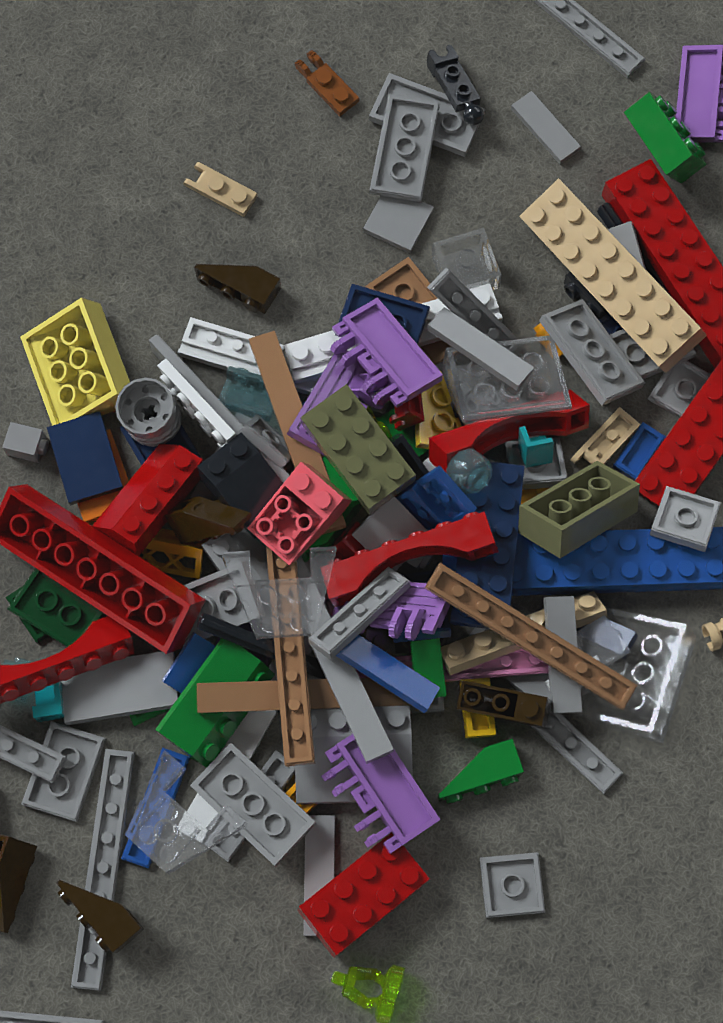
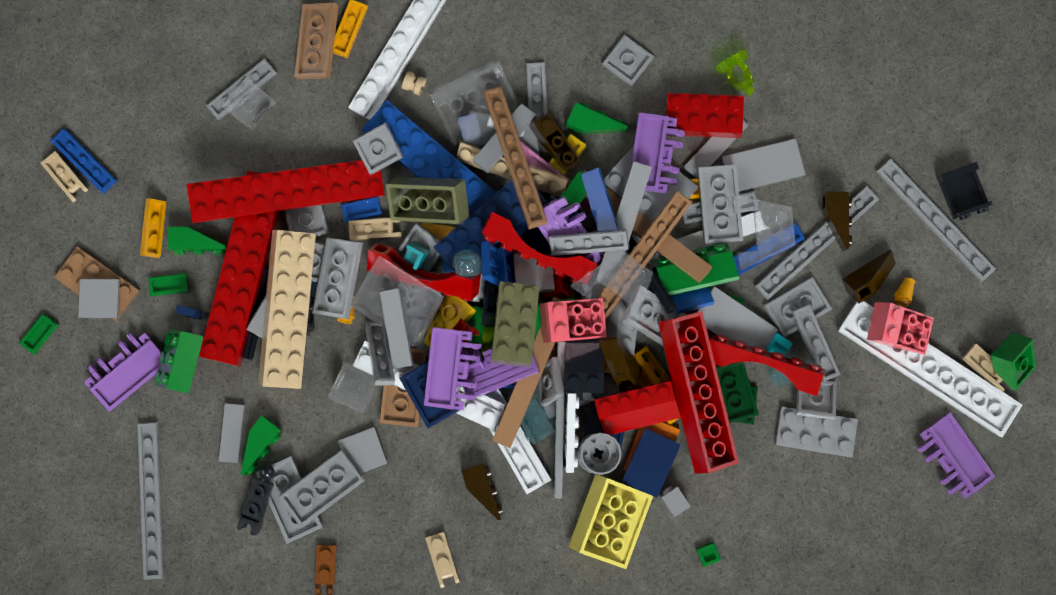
camera: 140 degrees left, 10 degrees up
none -> dark blue tile [175,305,204,320]
none -> green slope [241,415,282,476]
none -> light grey tile [722,139,806,192]

